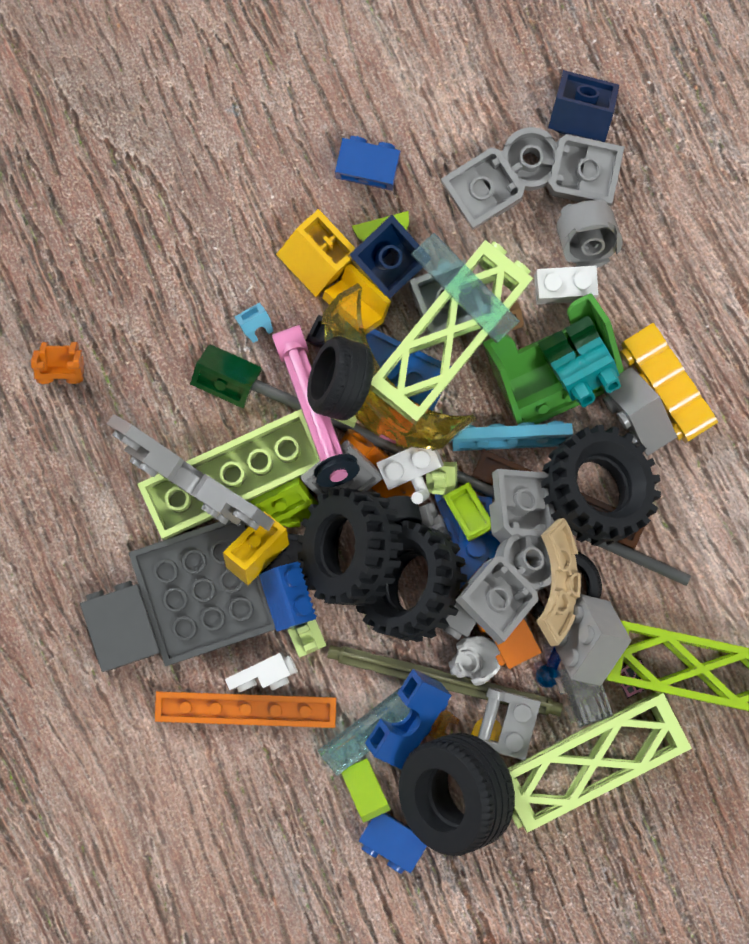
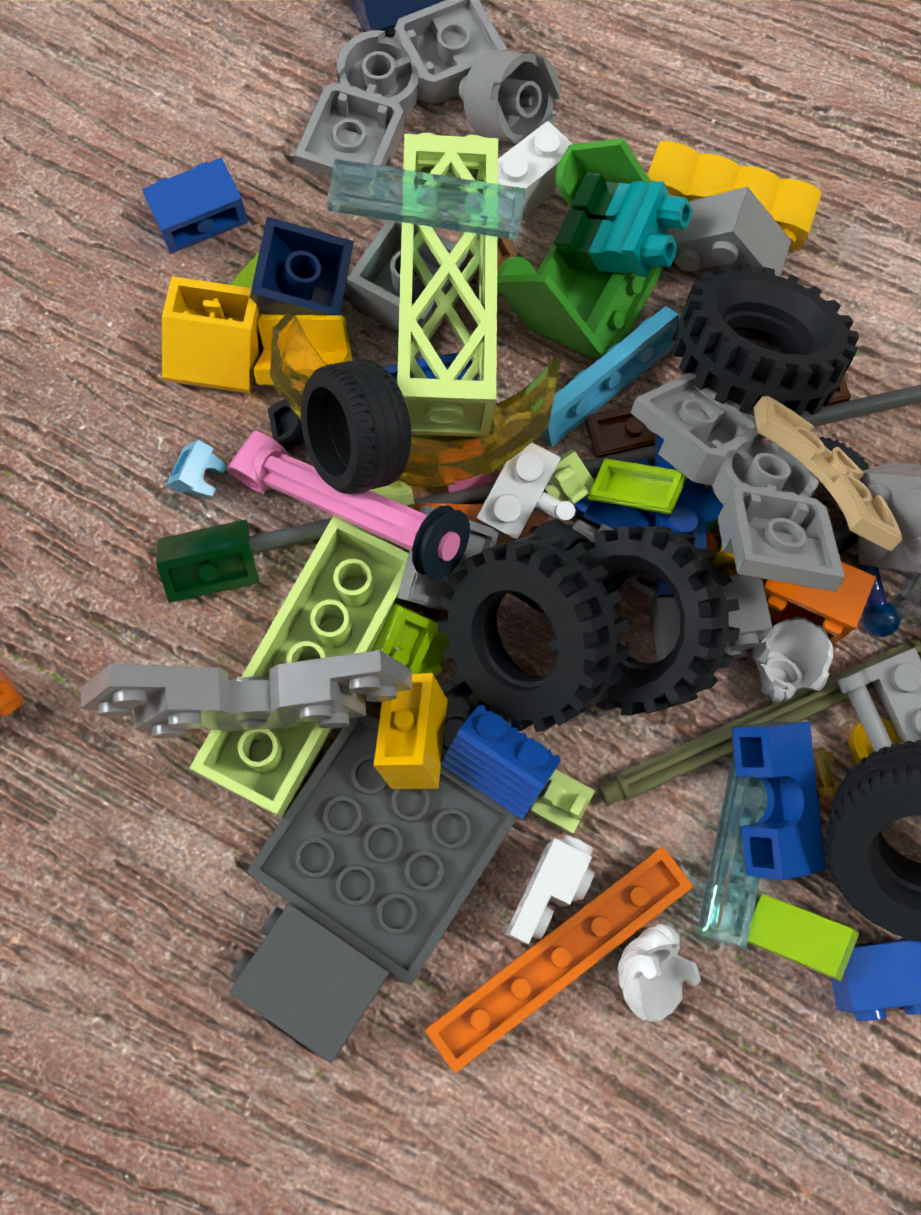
camera: 45 degrees left, 10 degrees down
none -> white hair [618,924,701,1022]

